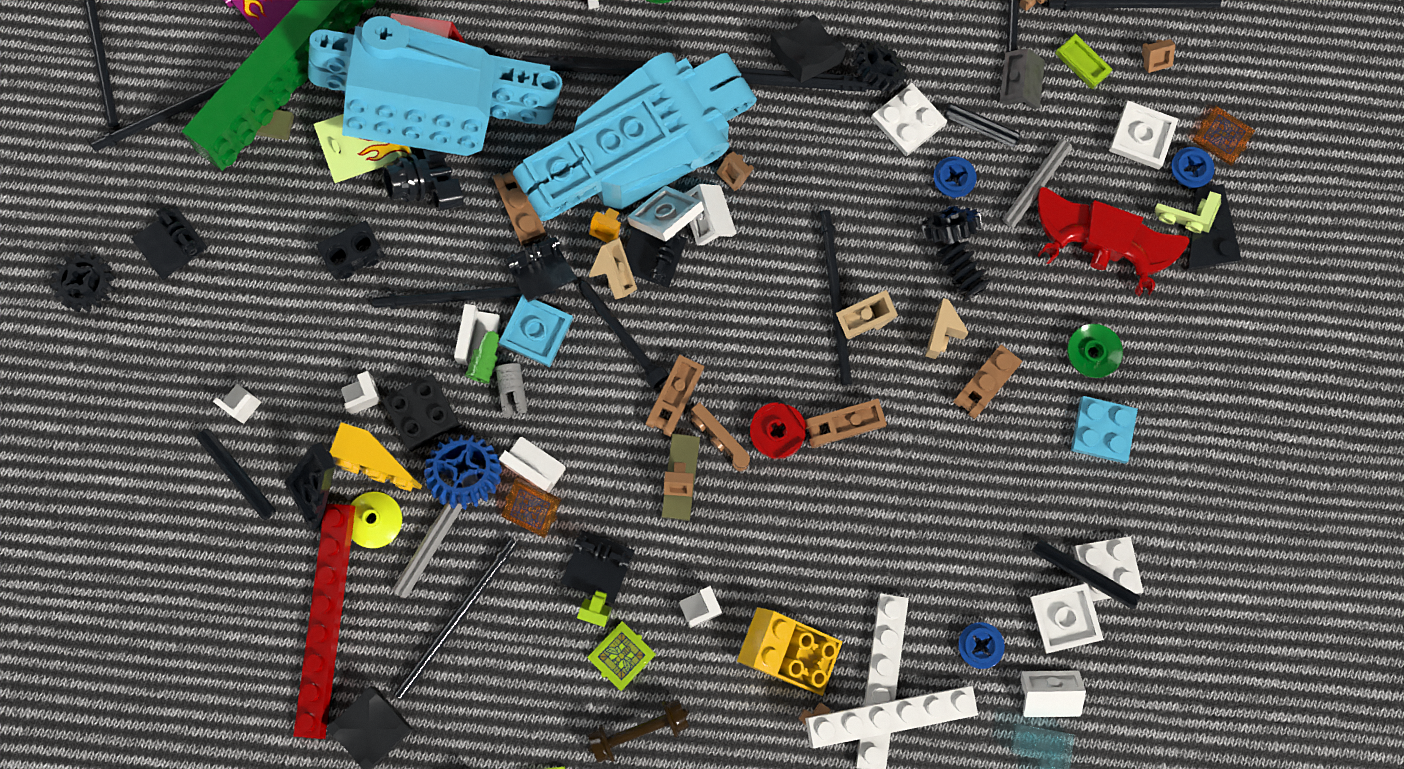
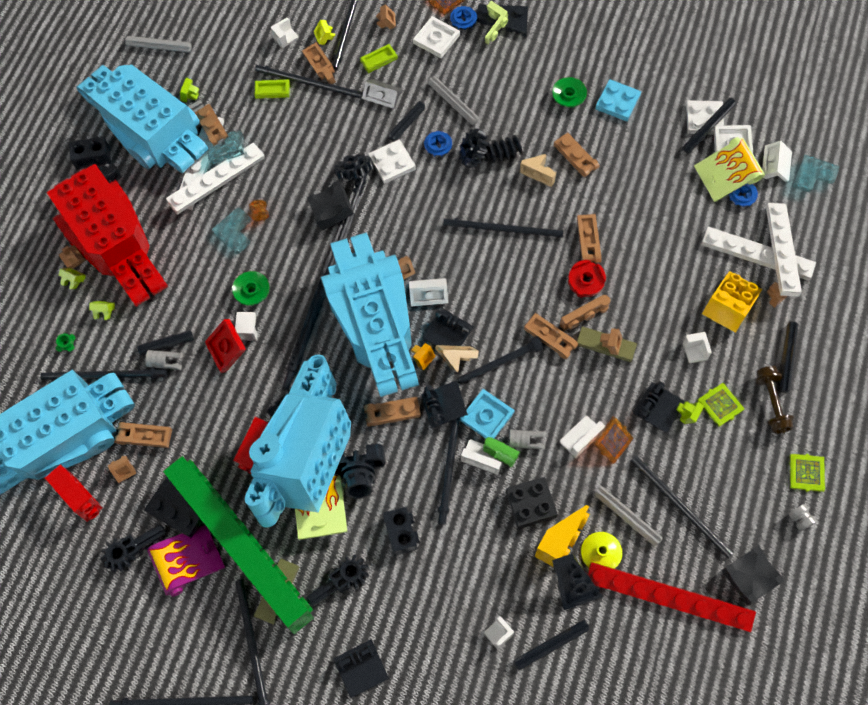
camera: 70 degrees left, 10 degrees down
white panel [341,371,383,415] -> none
blue gear [424,434,502,510] -> none
white plate [627,186,704,241] -> none
tan slope [836,290,898,339] -> none
red torso [1038,187,1189,296] -> none
none -> black gear [306,554,369,607]
none -> yellowish green door [694,137,765,202]
none -> black axle [778,321,799,393]

